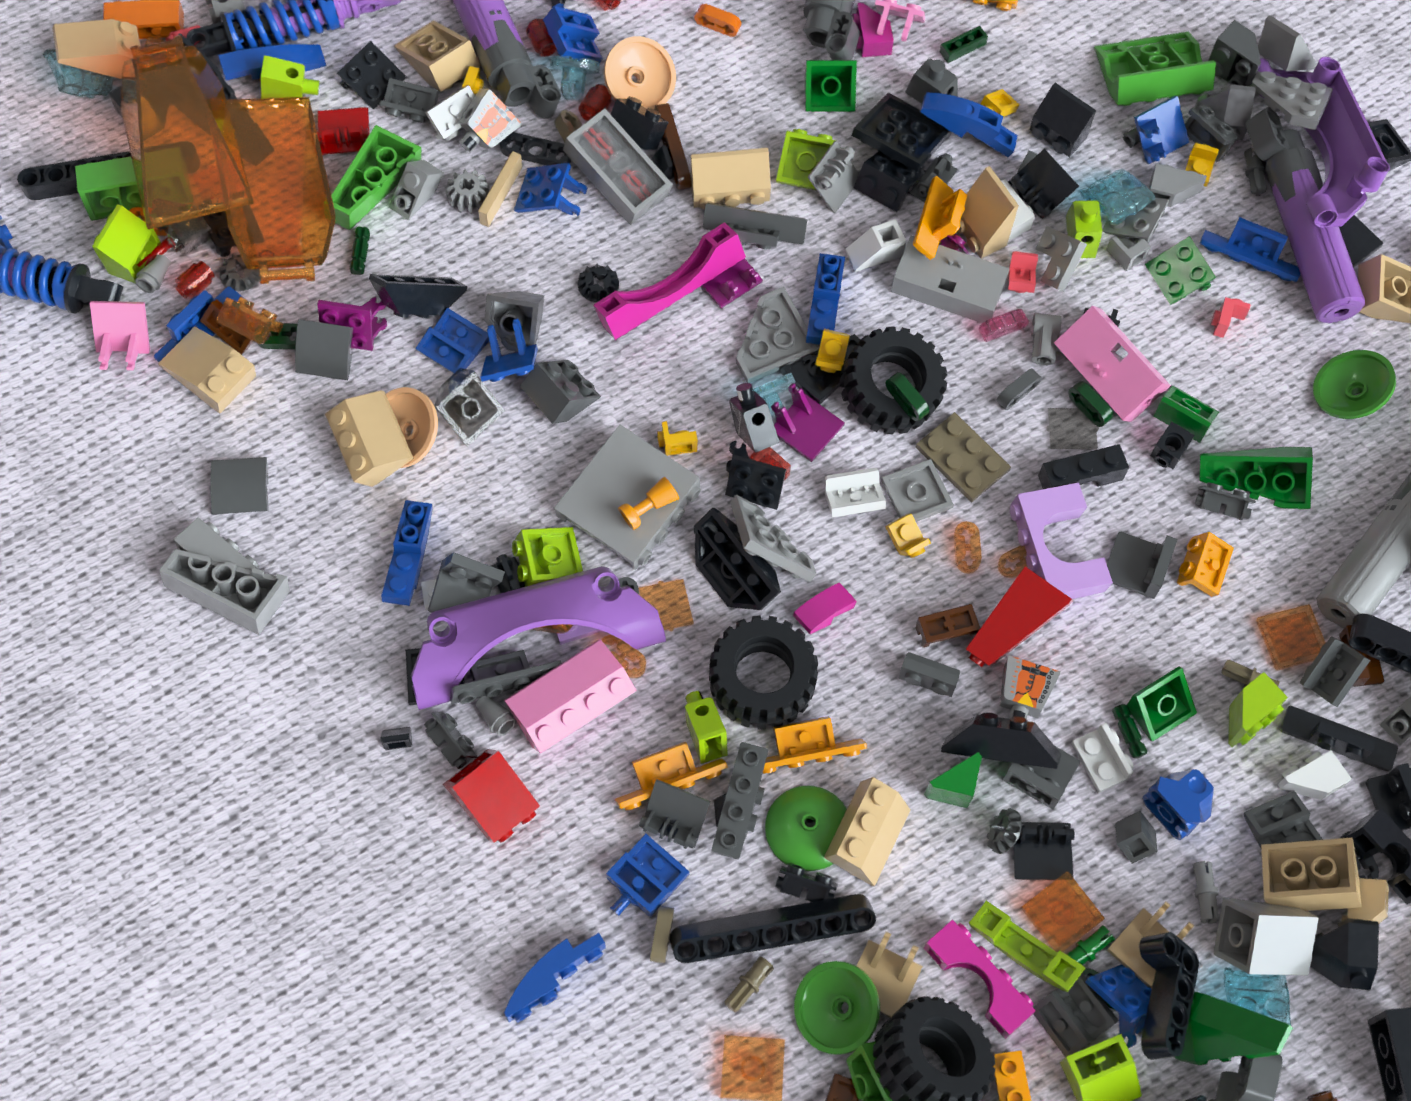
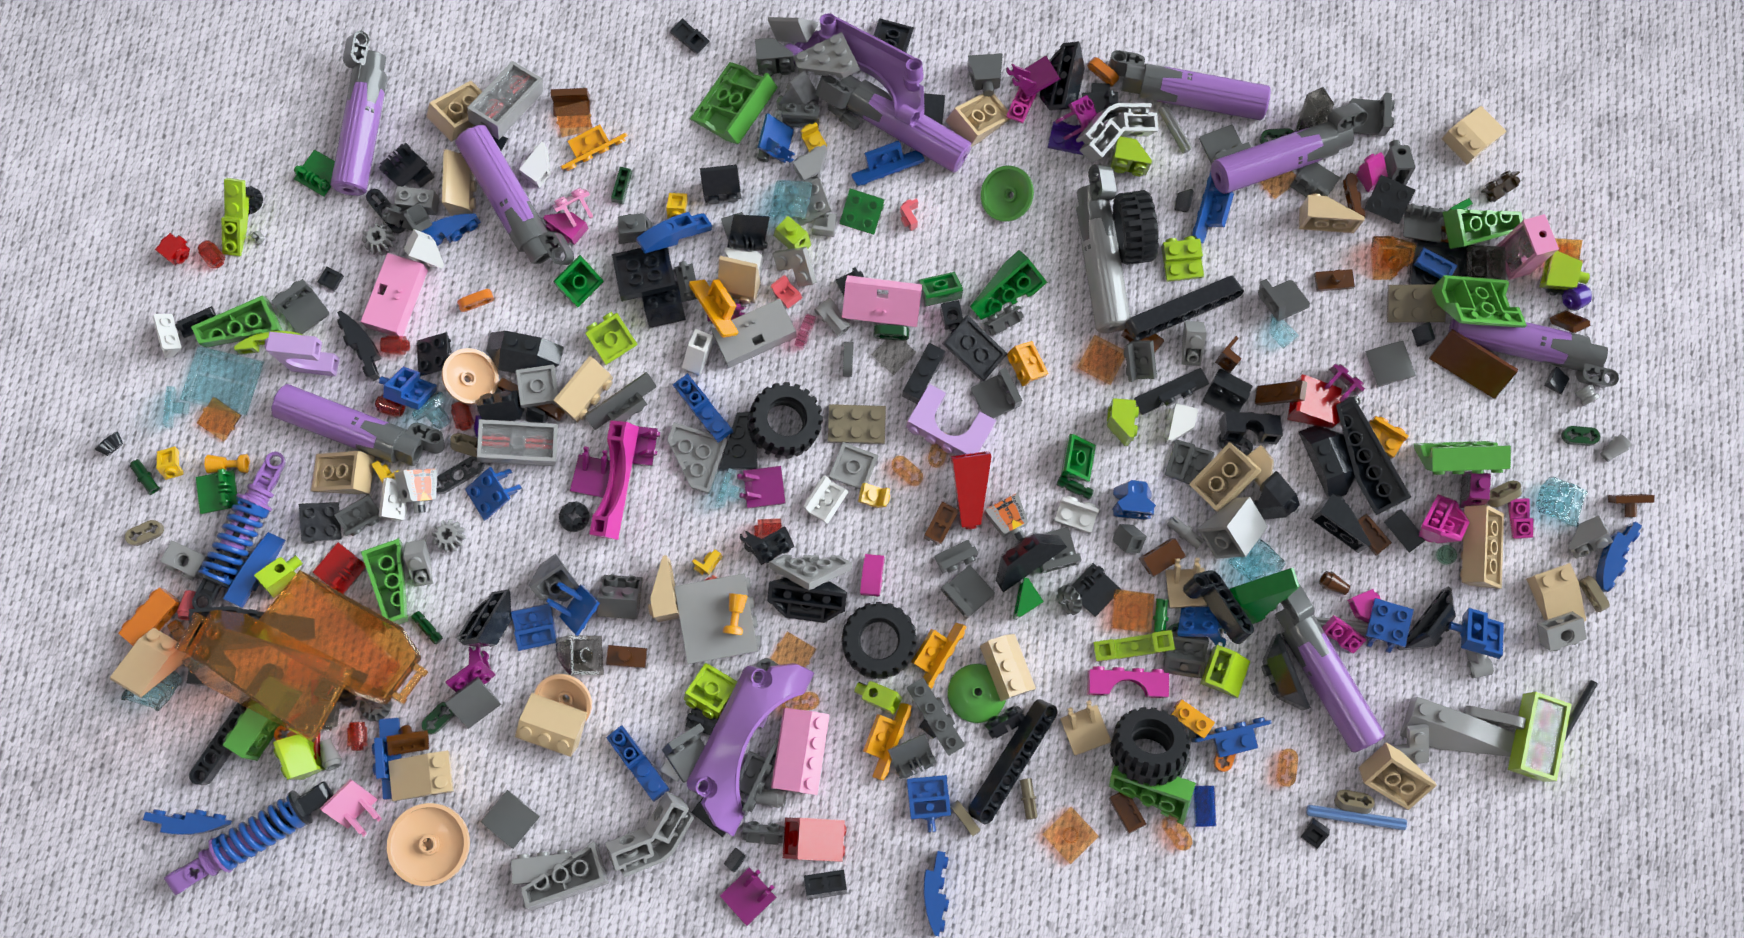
camera: 45 degrees left, 10 degrees up
clear orange bracket [216,296,284,344] -> none
tan tile [478,152,522,227] -> none
torso [729,383,780,453] -> none
bright green dish [794,961,880,1054] -> none
light grey hinge [808,141,859,213] -> none
yellow bracket [815,329,850,373] -> none
dark green beam [885,372,929,421] -> none
dark tan axle [1221,660,1280,687] -> none
none -> light nougat dish [387,803,470,886]
none -> black hinge [417,332,452,376]
none -> black wedge [486,331,564,374]
none -> light grey tile [516,365,559,408]
none -> magenta plate [570,446,610,498]
none -> light grey brick [605,792,694,877]
none -> reddish brown tile [606,645,648,668]
none -> tan slope [648,555,680,622]
none -> magenta plate [720,867,777,926]
none -> black hinge [804,869,848,900]
none -> dark grey bracket [941,565,995,619]
none -> black tile [942,315,1008,382]
none -> reddish brown hinge [1138,538,1186,577]

